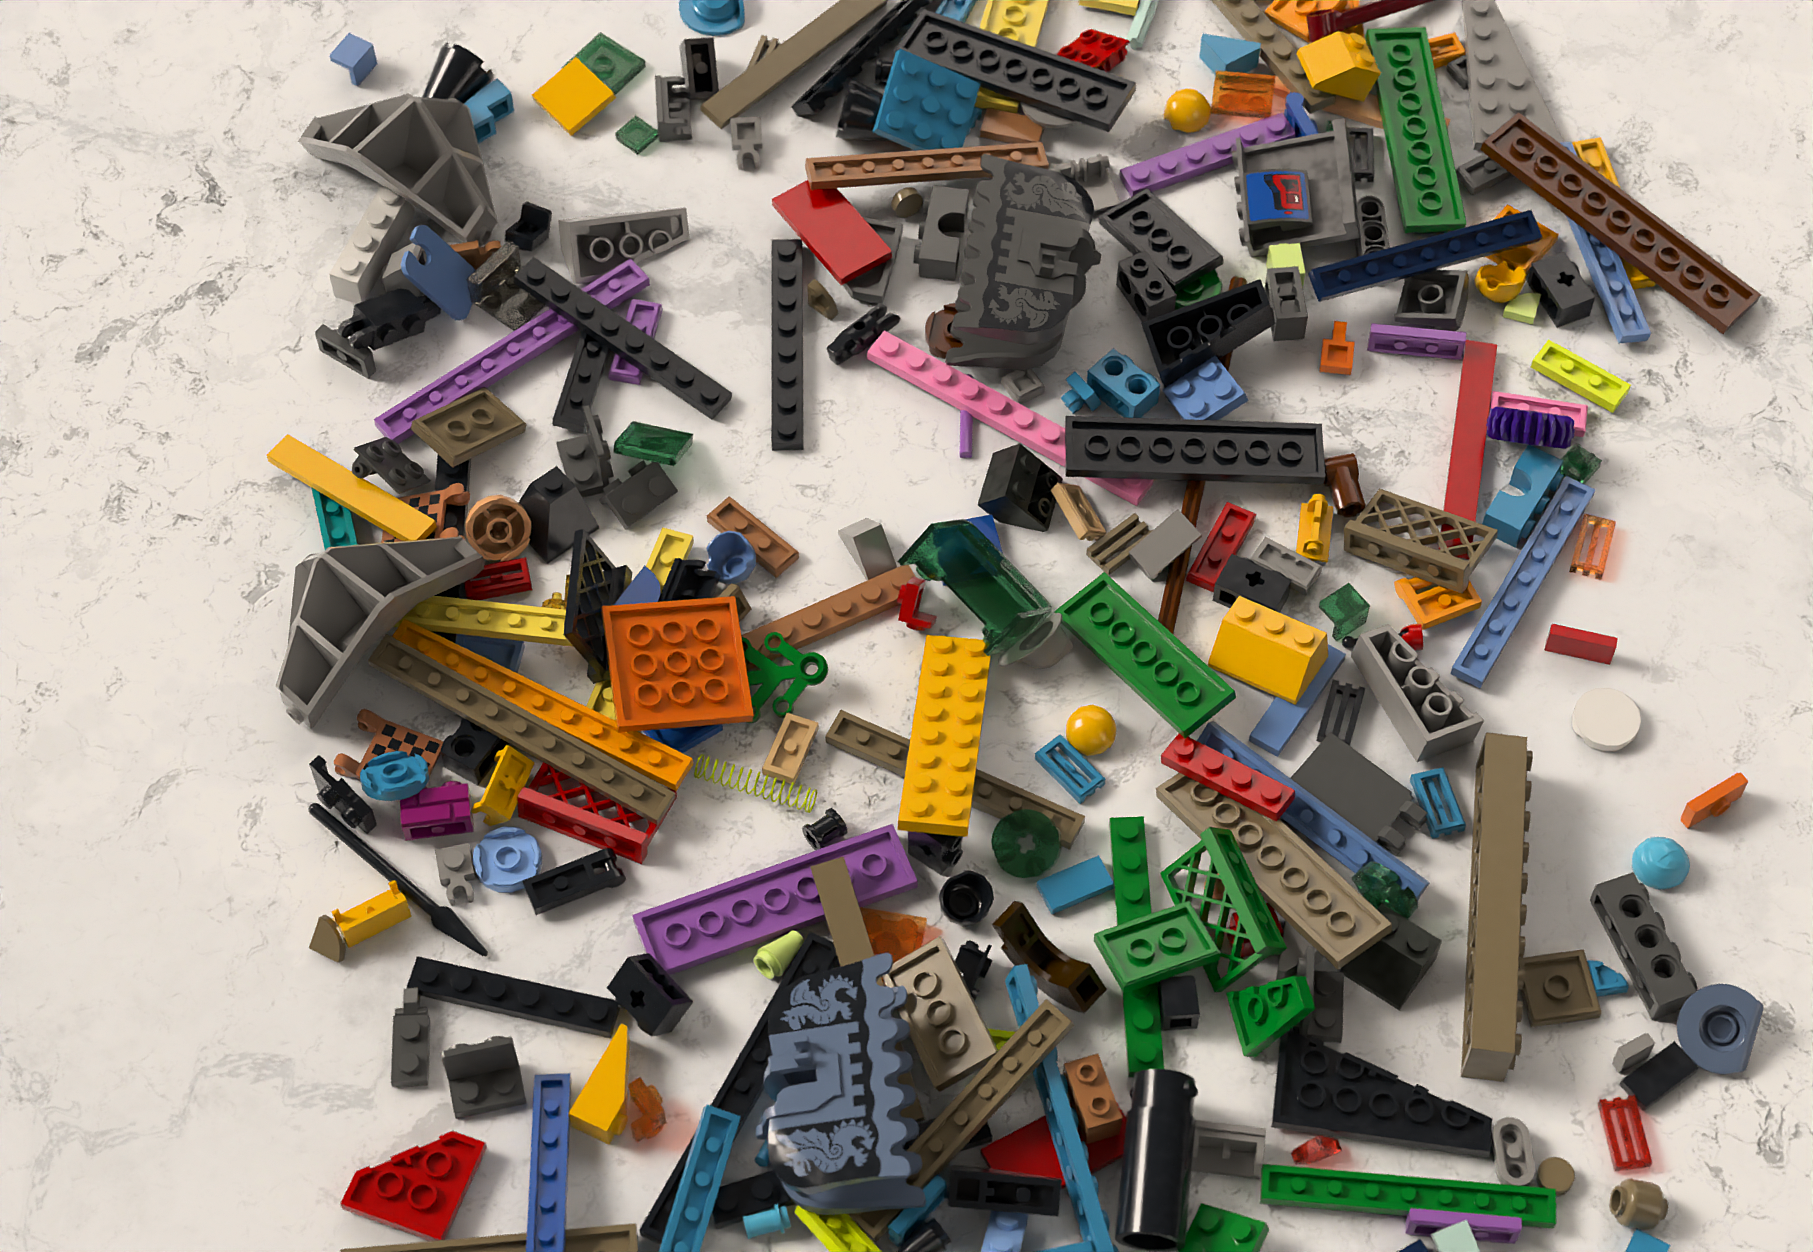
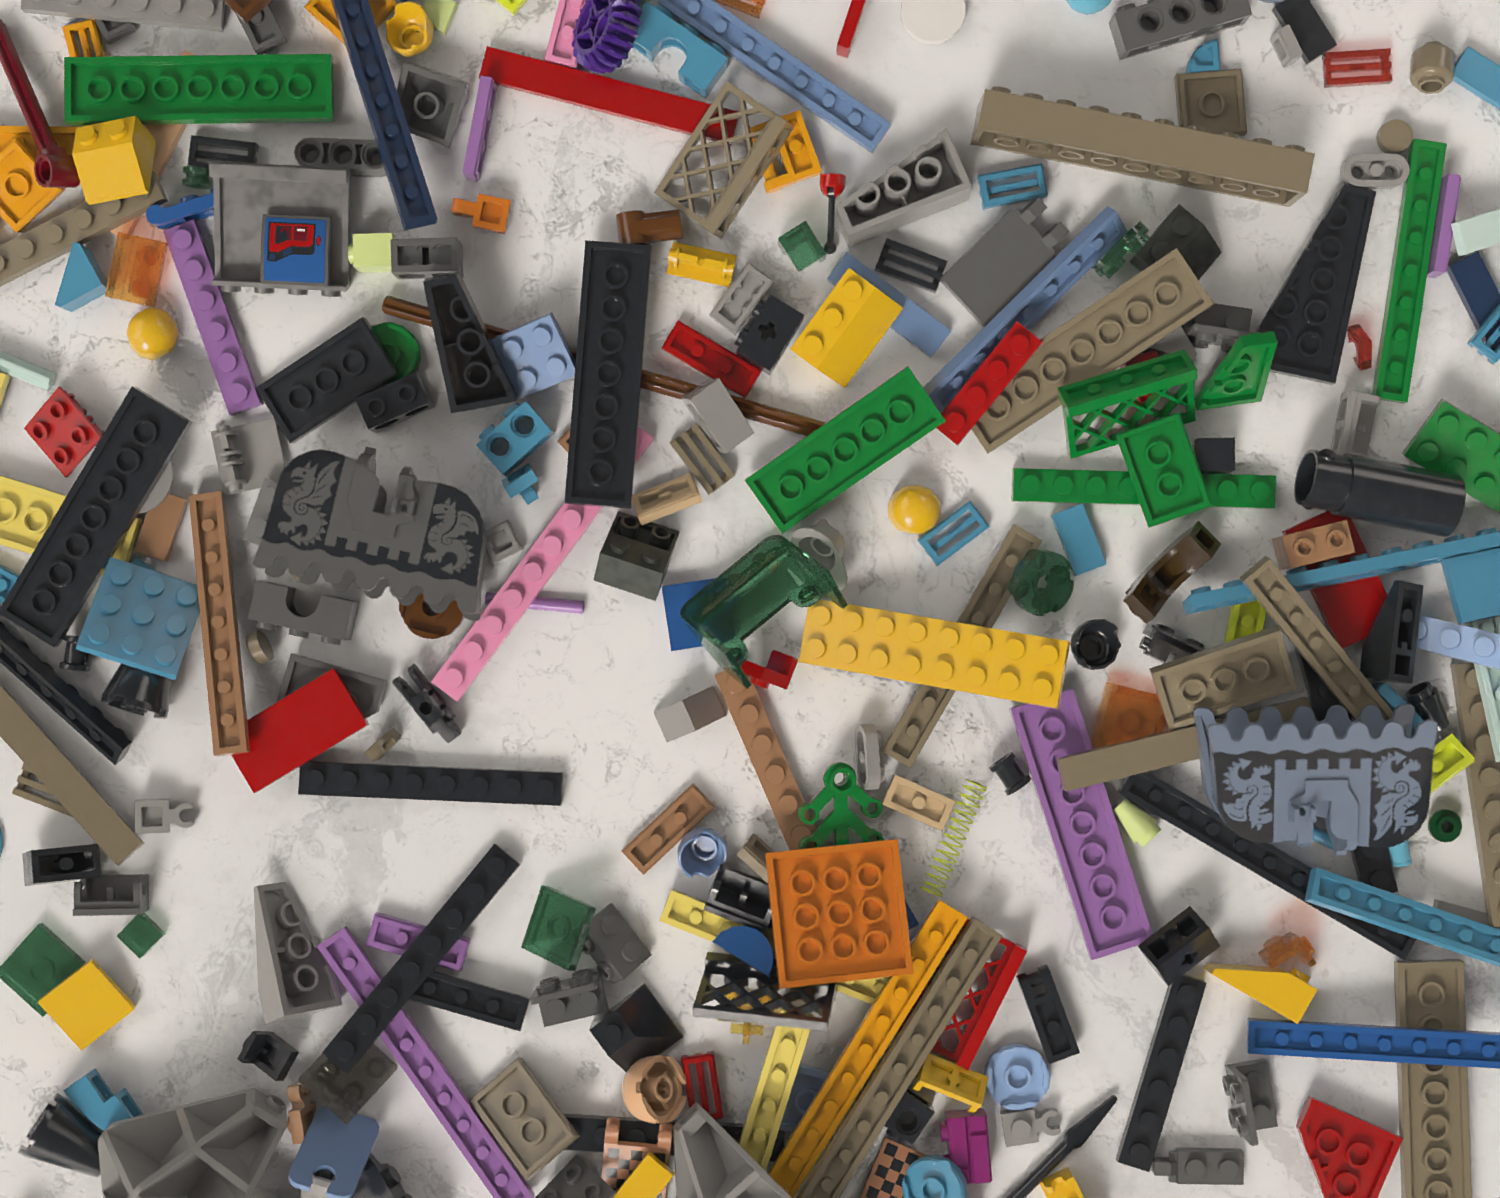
camera: 85 degrees left, 30 degrees up
none -> light grey plate [855,724,885,790]

